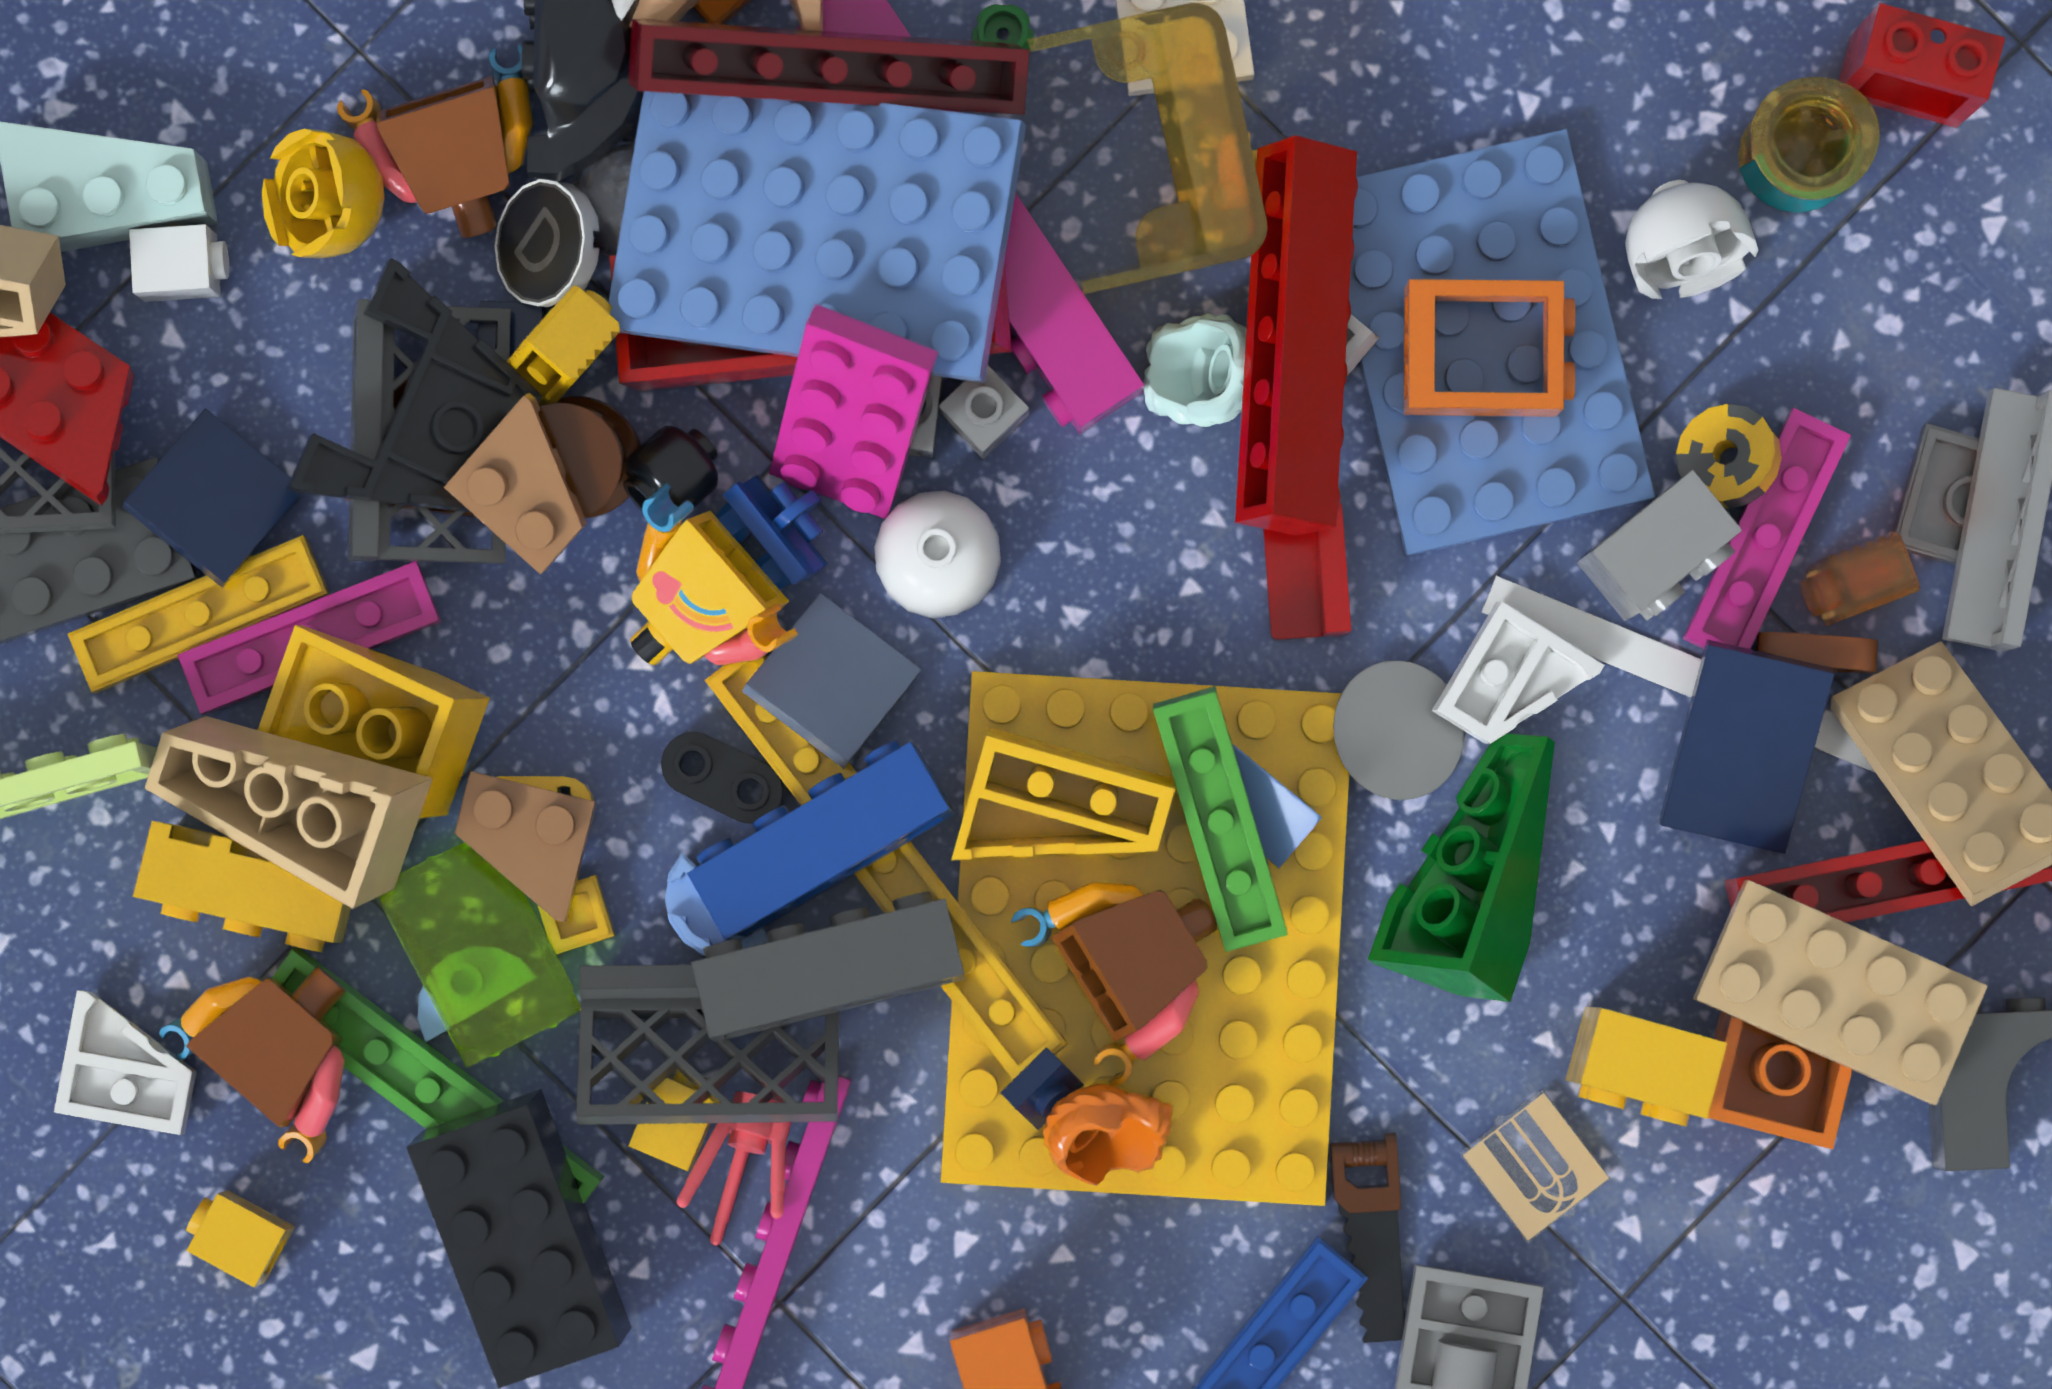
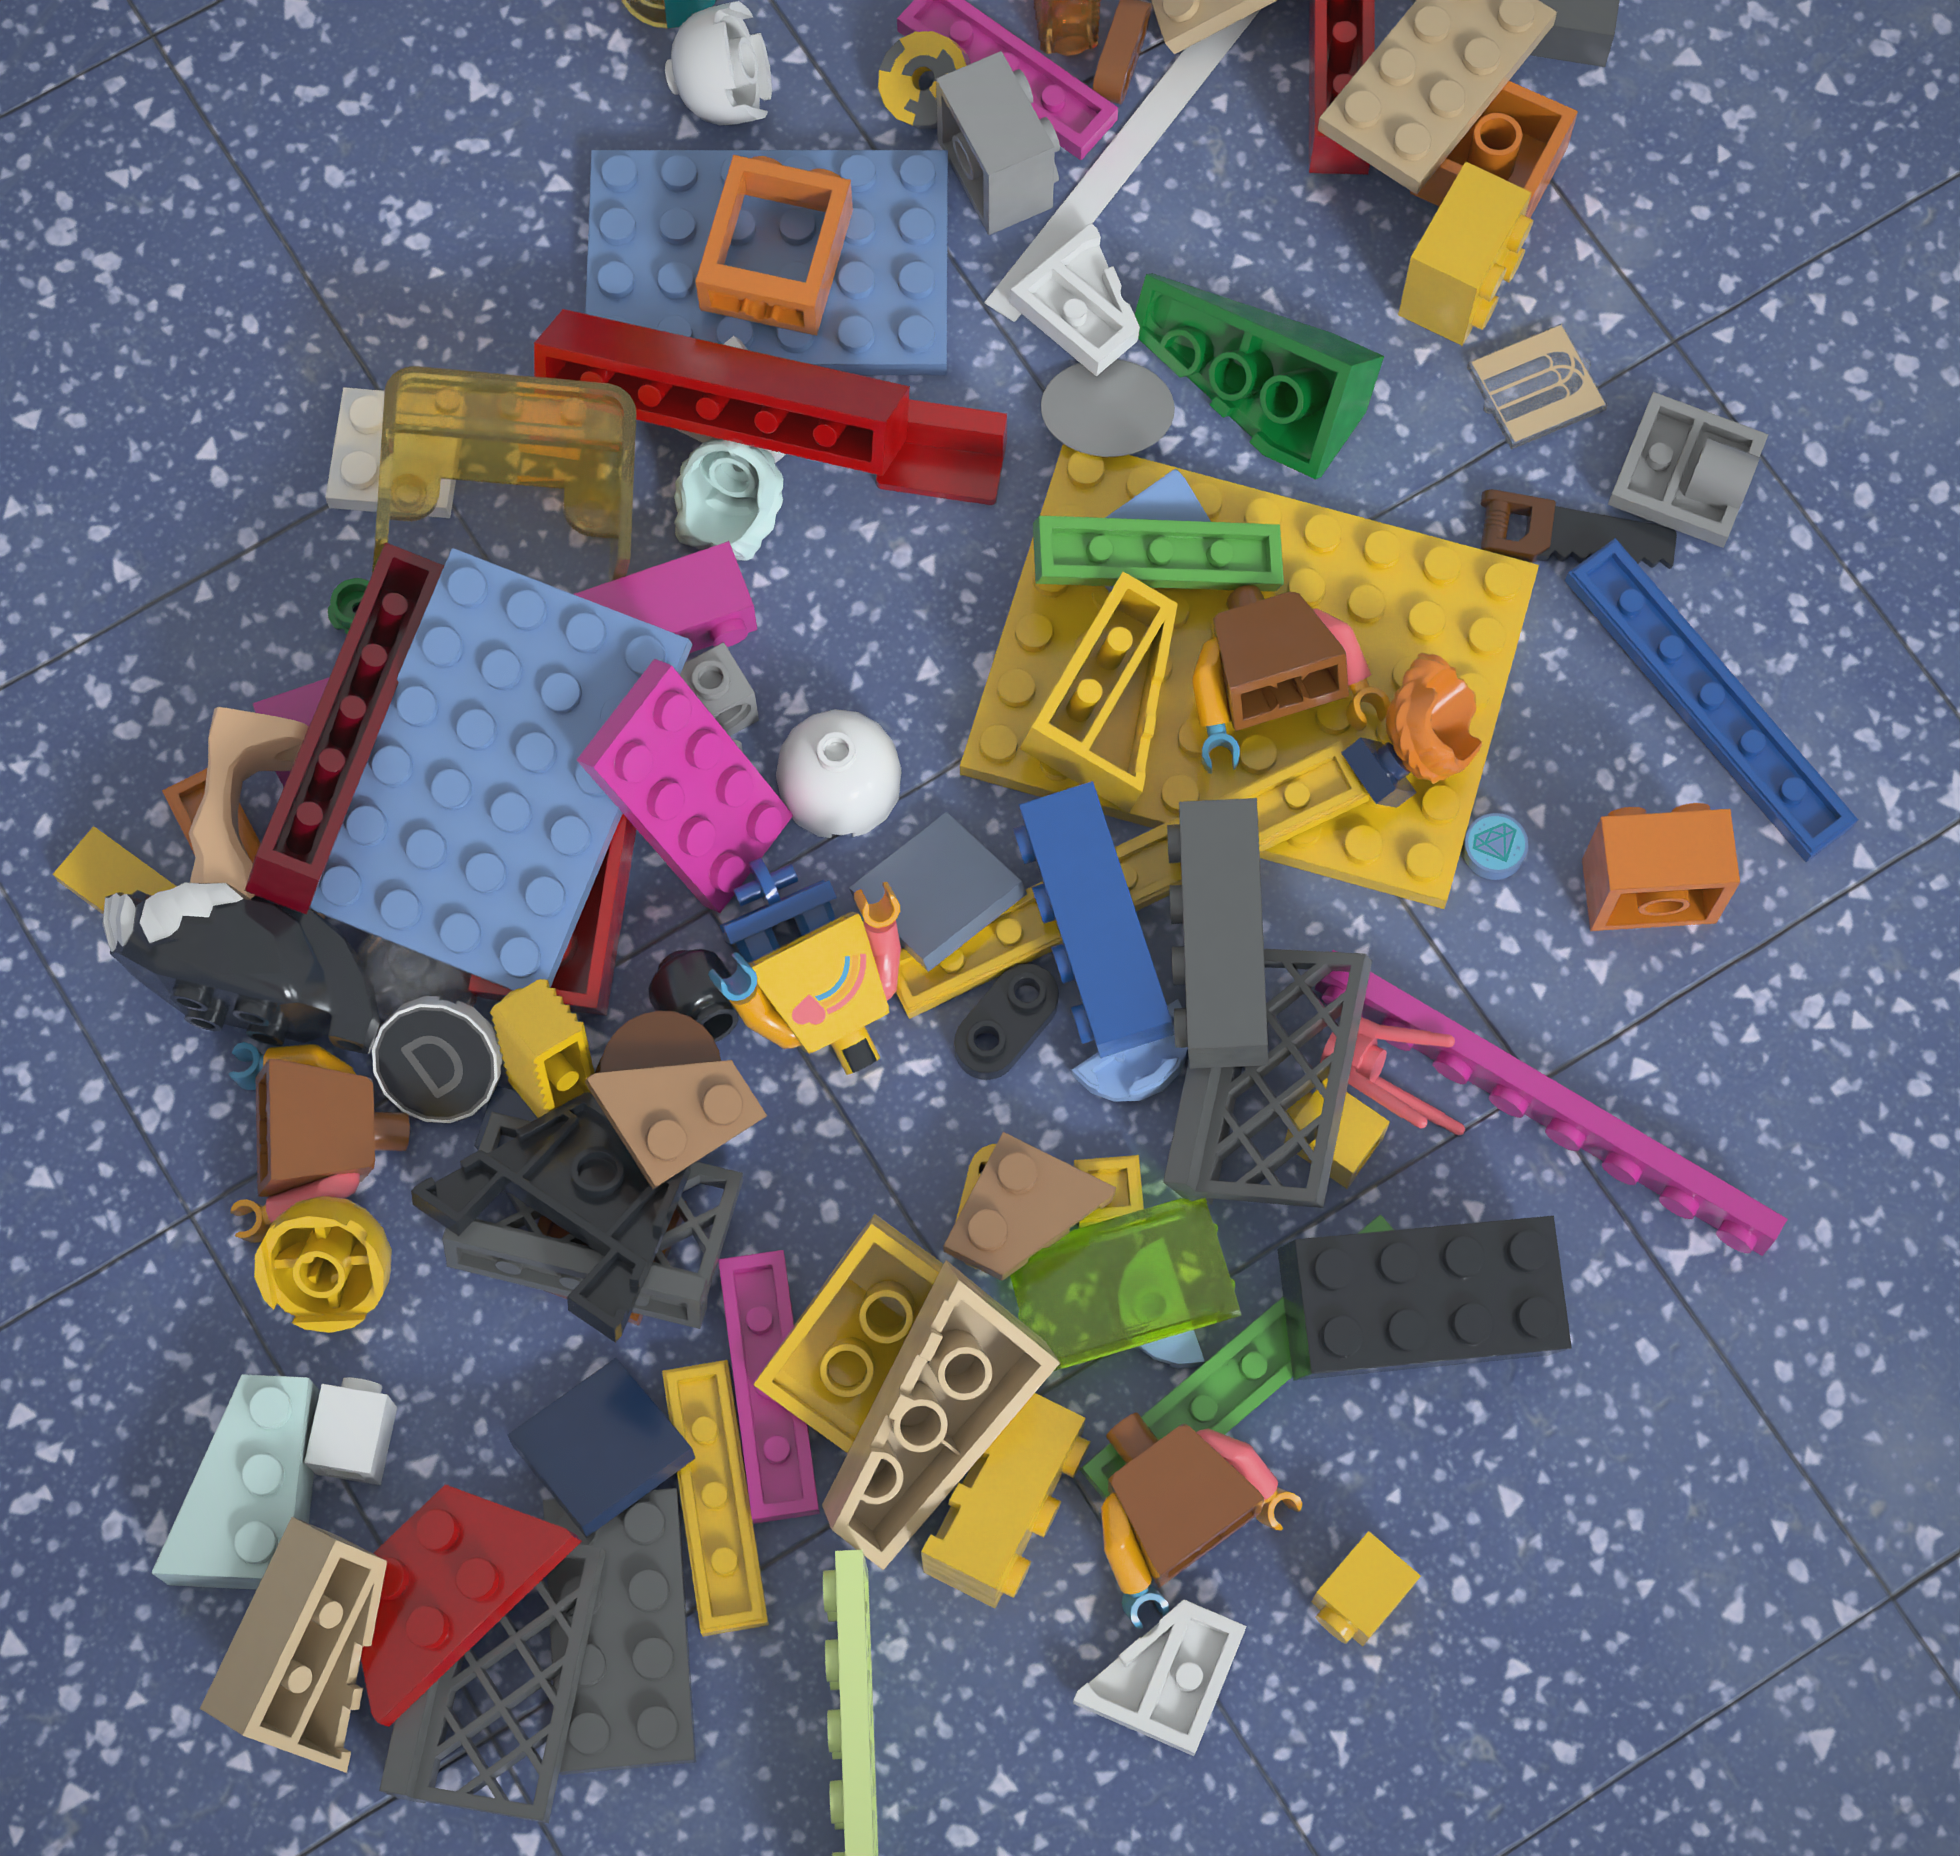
camera: 75 degrees left, 15 degrees down
dark blue tile [1659,639,1835,854] -> none
none -> tile [1462,813,1528,880]

